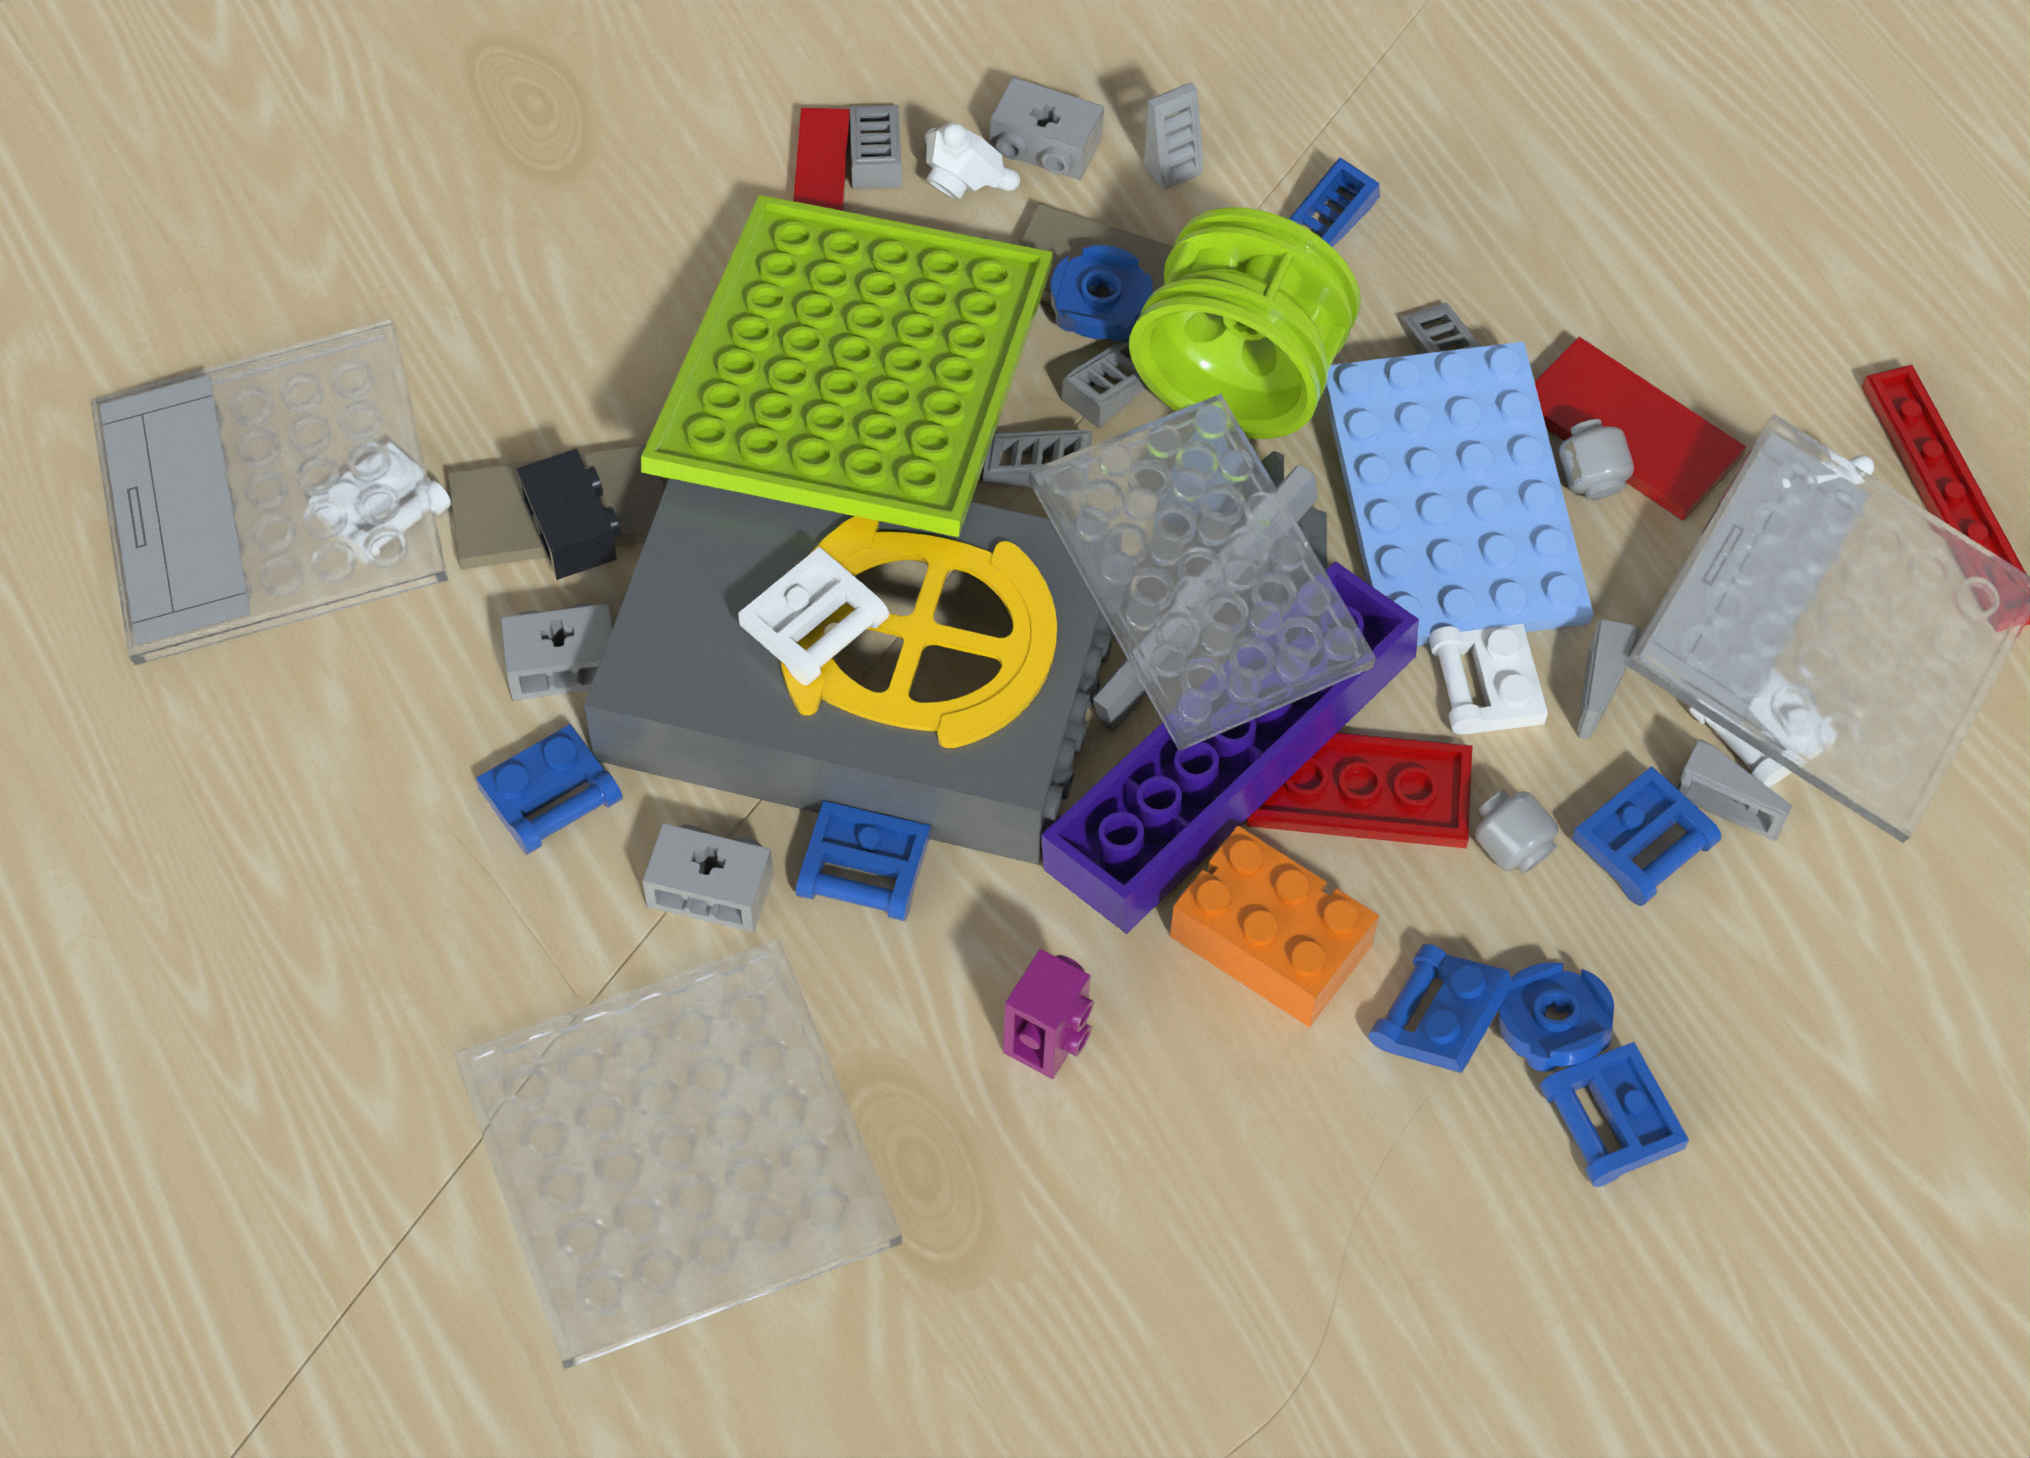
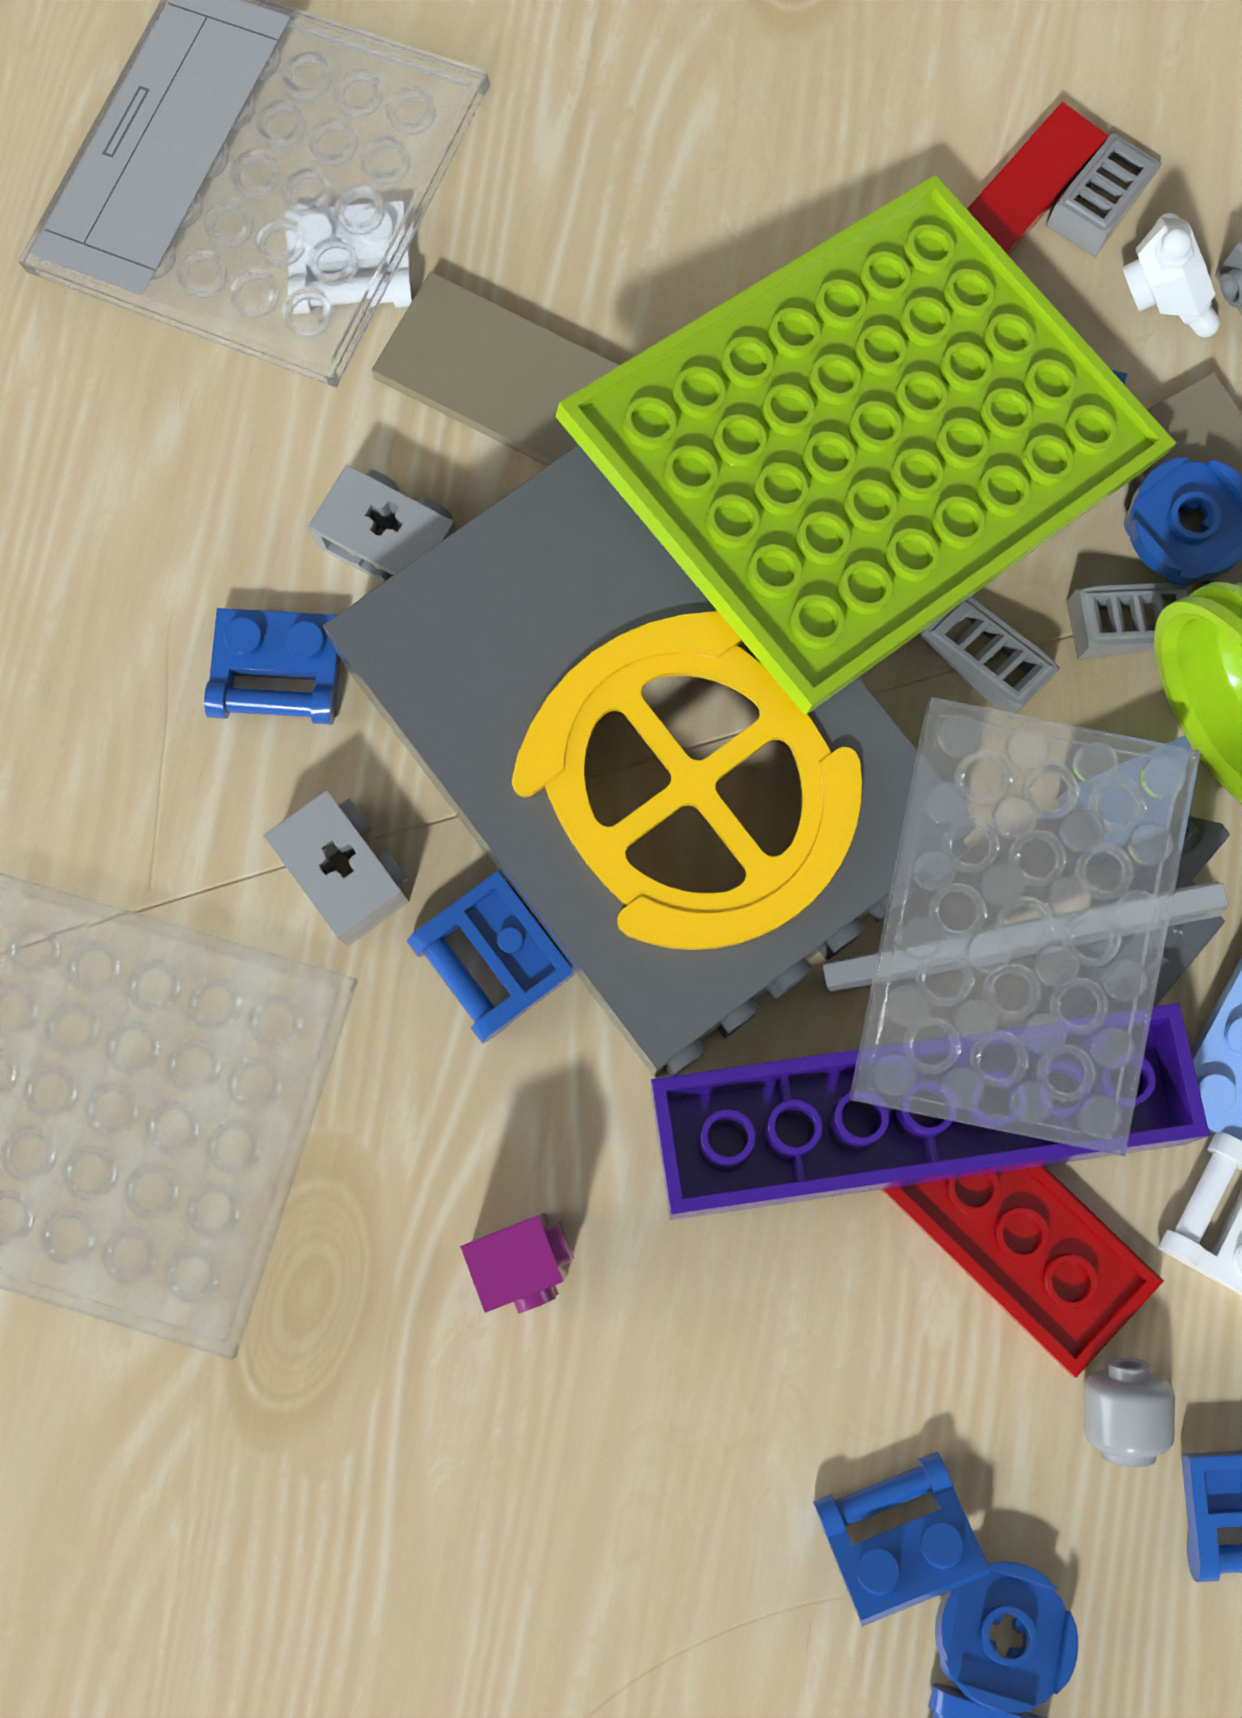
camera: 40 degrees right, 20 degrees up
black brick [516,448,622,580] -> none
white plate [738,547,889,686] -> none
orange piece [1170,826,1379,1028] -> none

